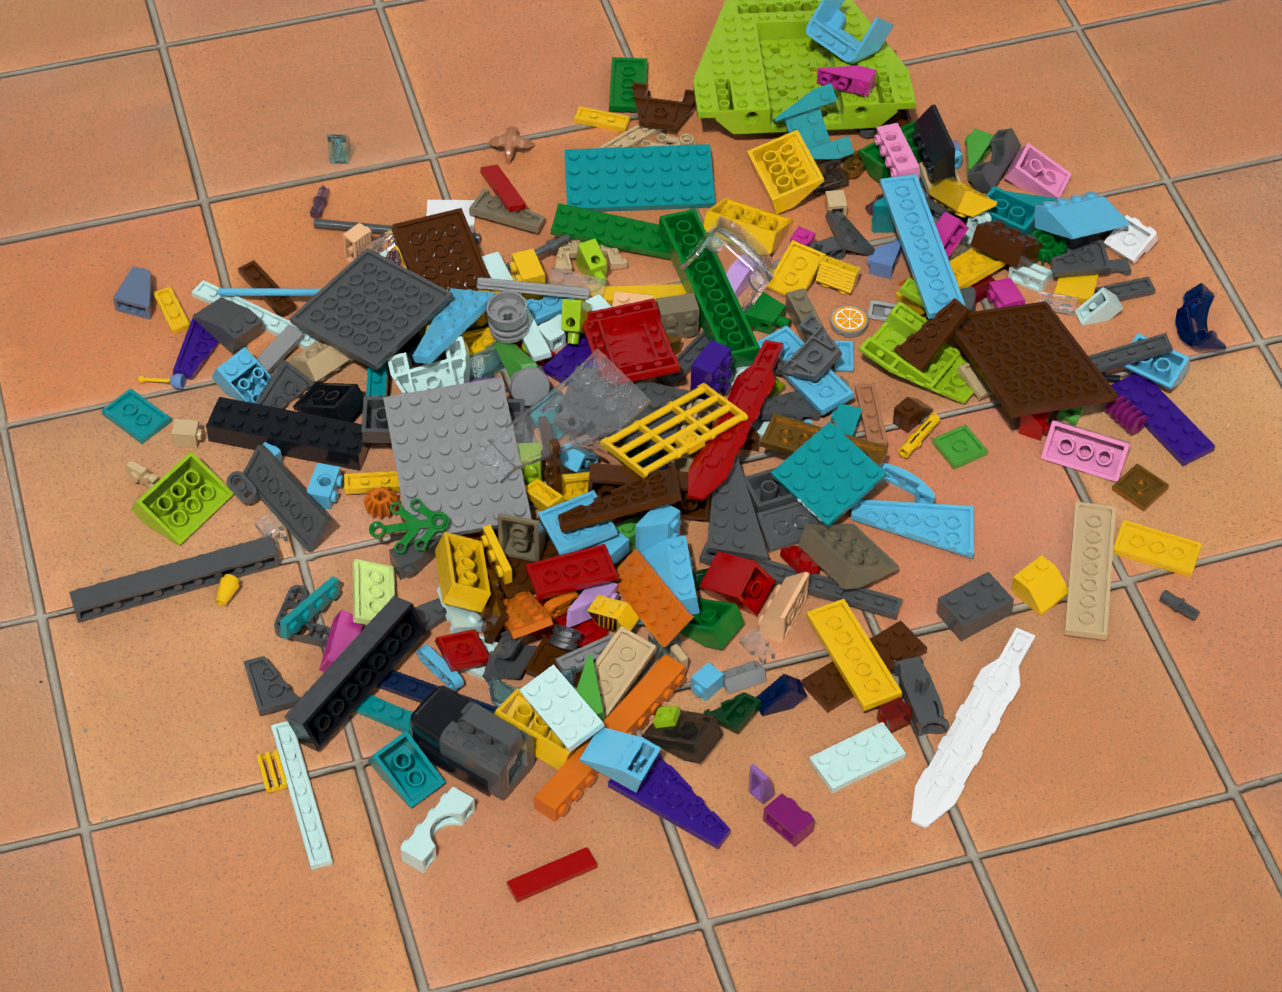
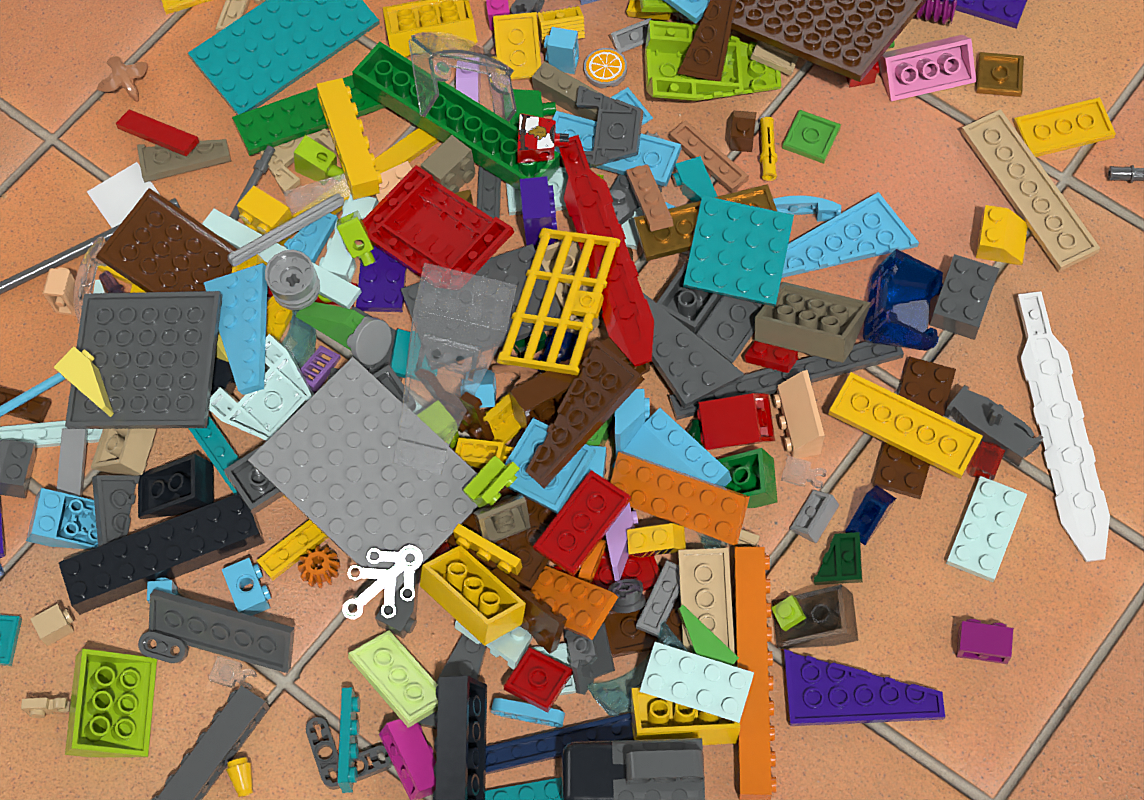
camera: 30 degrees left, 15 degrees up
medium azure slope [579,727,661,792] -> none
medium azure brick [691,662,724,701] -> none
medium lavender slope [748,764,774,804] -> none
none -> light yellow slope [54,346,114,417]
none -> yellow brick [316,78,382,200]
none -> lime bracket [463,456,520,508]
none -> torso [518,114,569,163]
none -> medium azure brick [544,27,579,74]
none -> nougat plate [626,164,673,232]
none -> clear blue windscreen [863,249,943,351]

